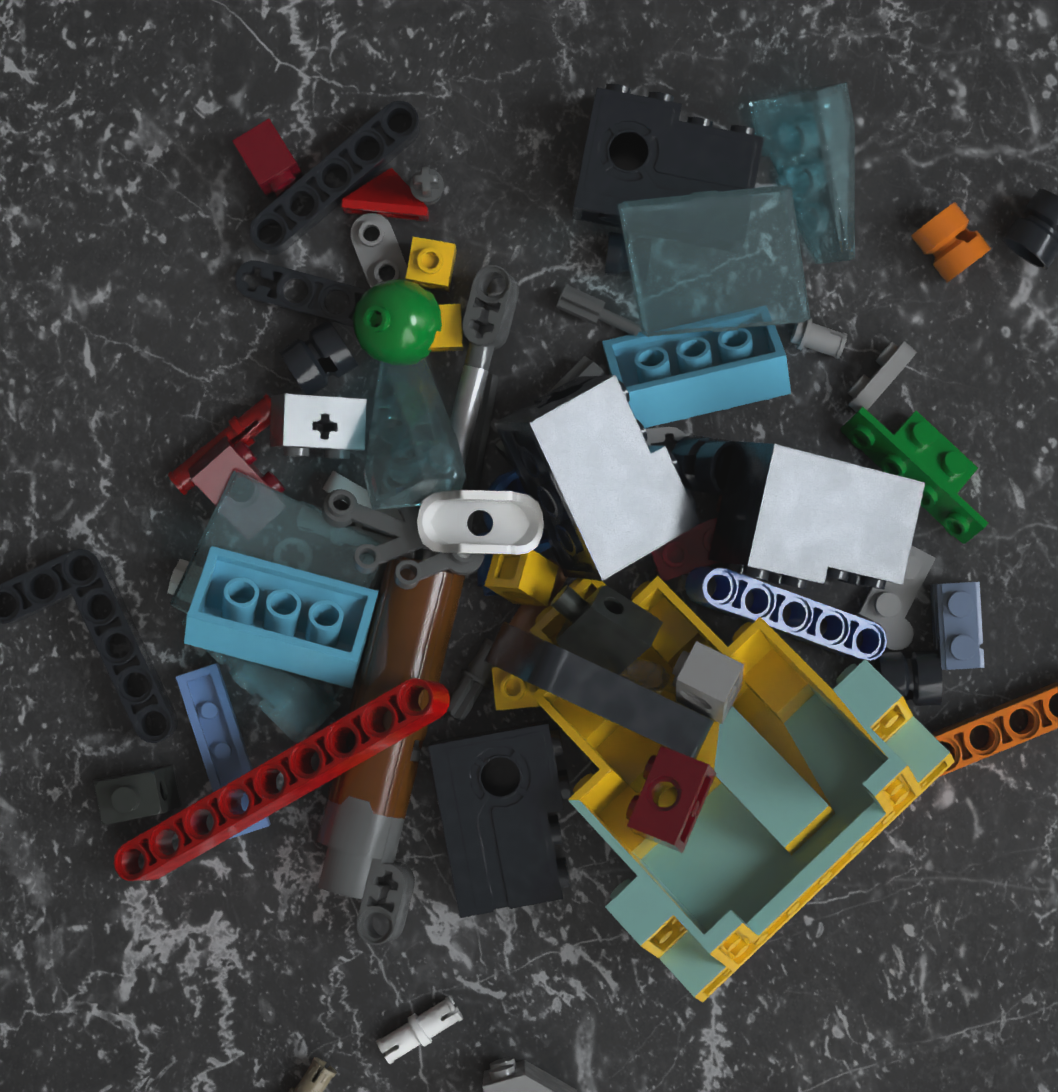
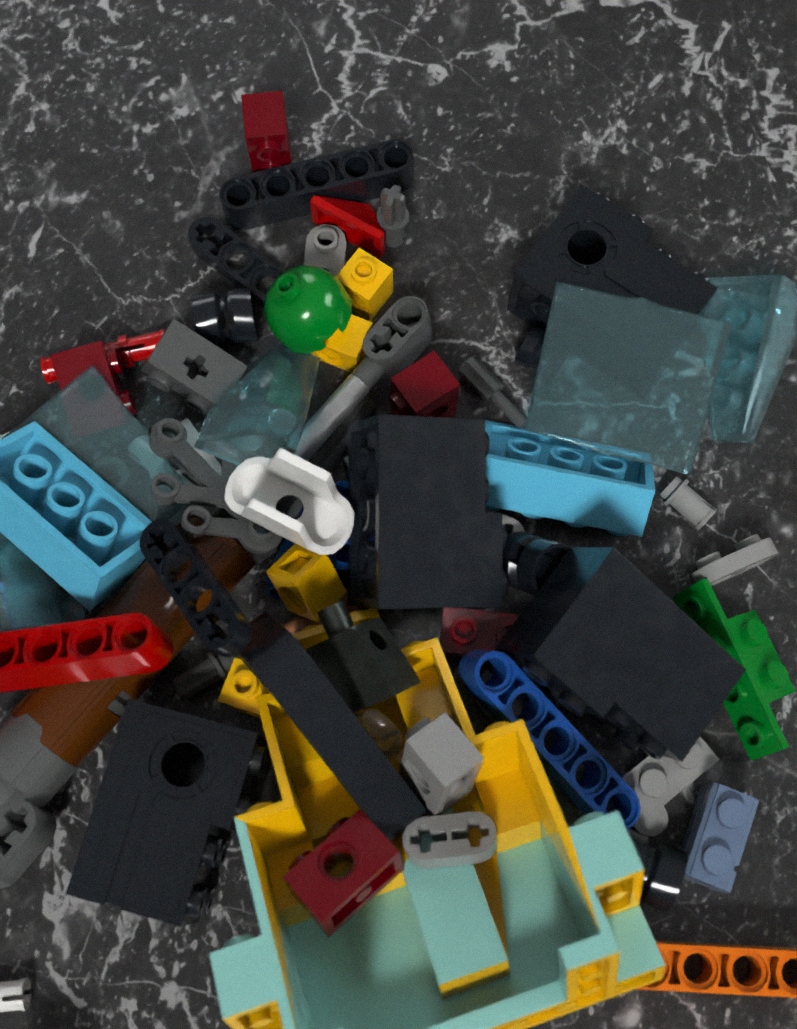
camera: 25 degrees right, 15 degrees down
none -> black beam [140,518,252,658]
none -> dark red brick [388,351,460,418]
none -> light grey beam [402,811,498,869]

